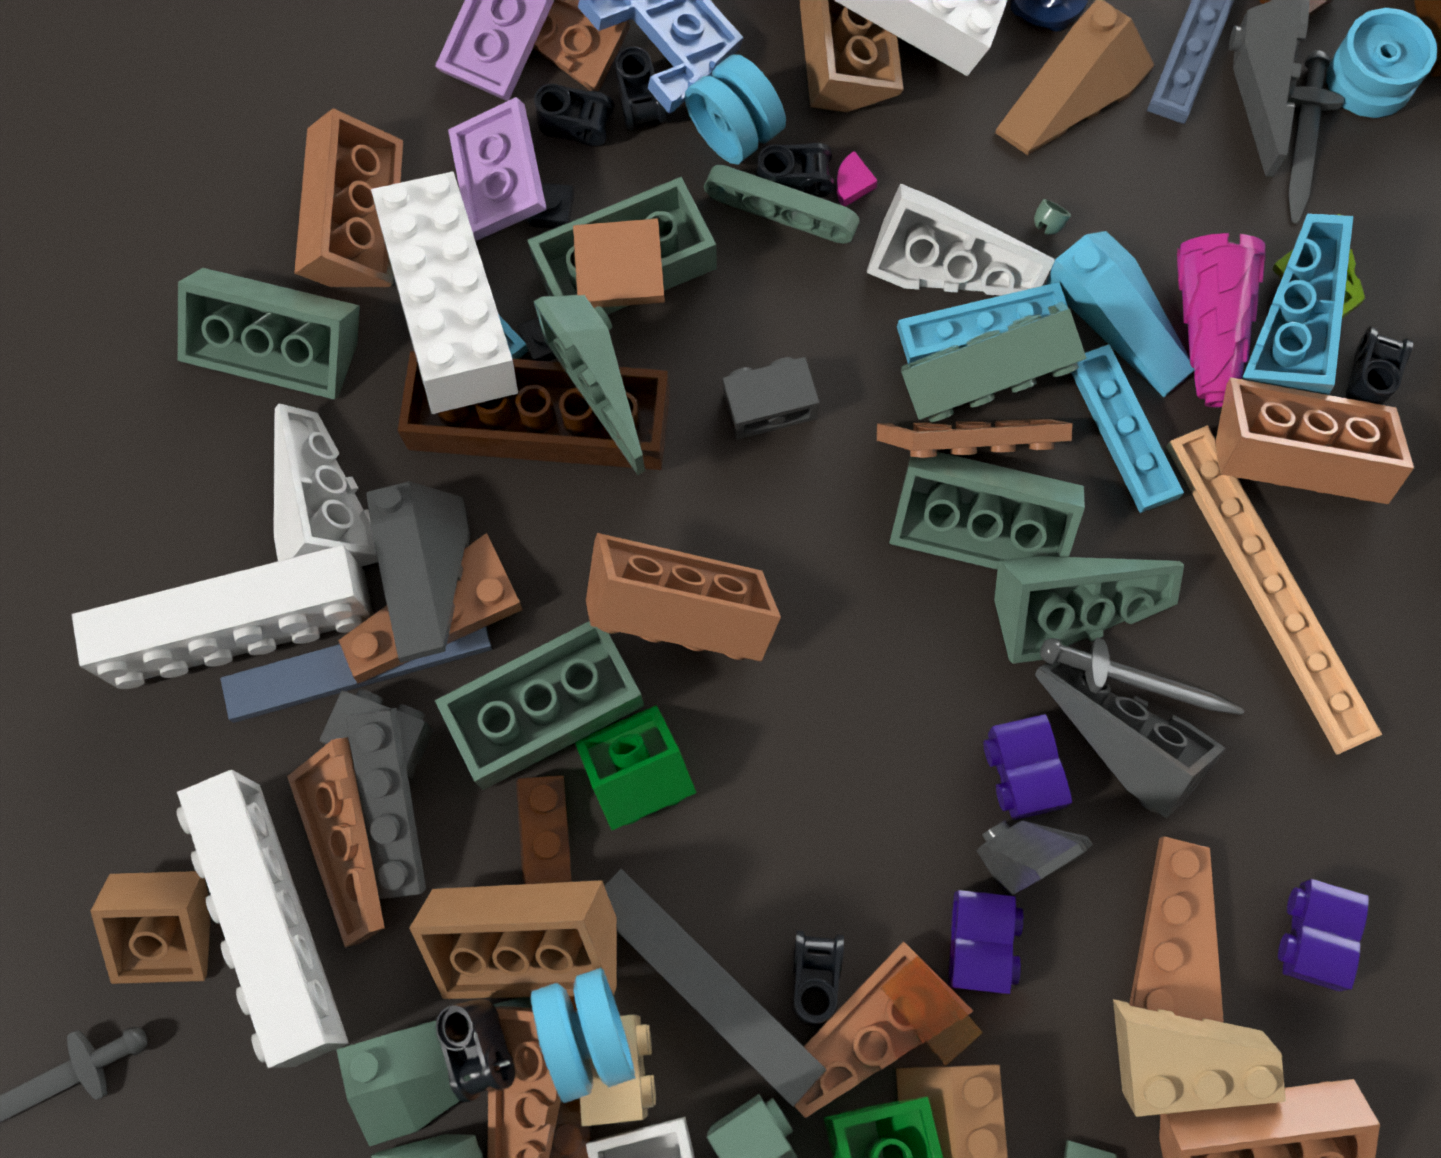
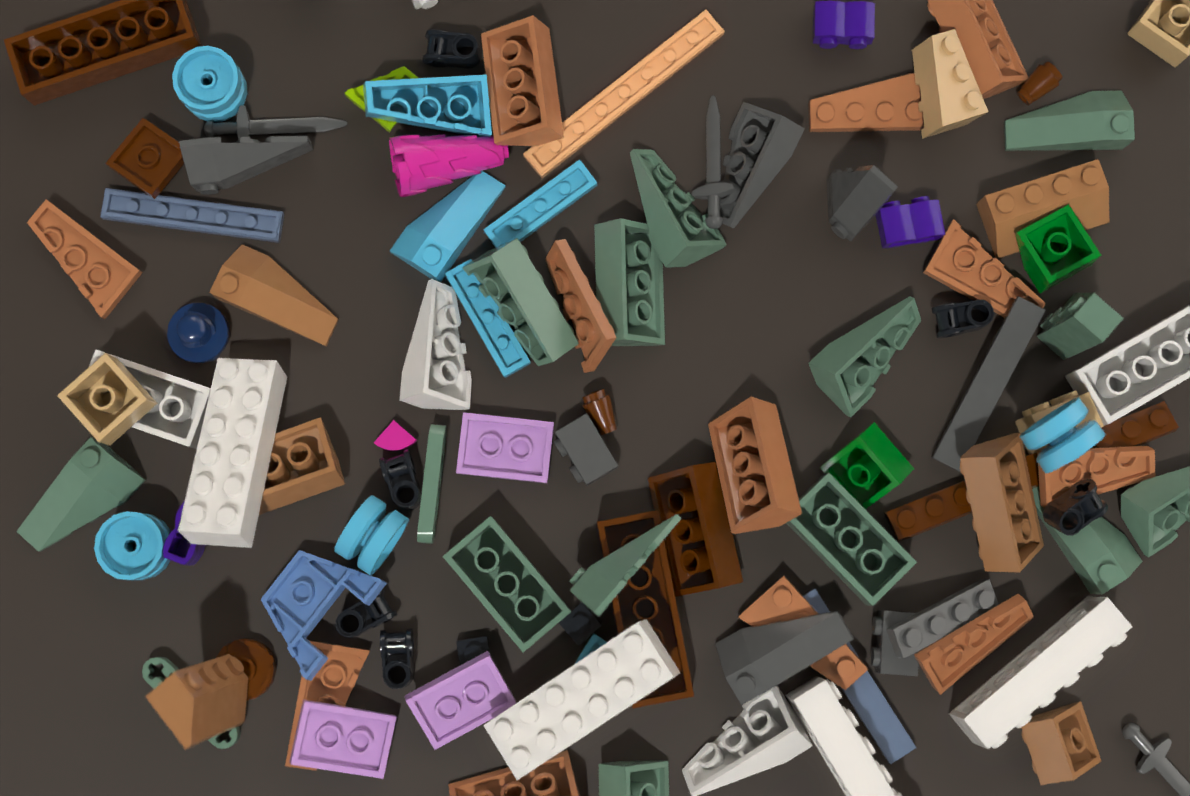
camera: 110 degrees left, 10 degrees up
nougat tile [573,219,665,308] -> none
clear orange tile [880,956,983,1065] -> none
dark purple brick [983,714,1072,821] -> none
sand green hinge [1034,199,1071,235] -> none
none -> lavender plate [456,413,554,483]
none -> reddish brown cone [582,388,617,435]
none -> reddish brown slope [648,462,743,597]
none -> sand green wedge [808,296,921,417]

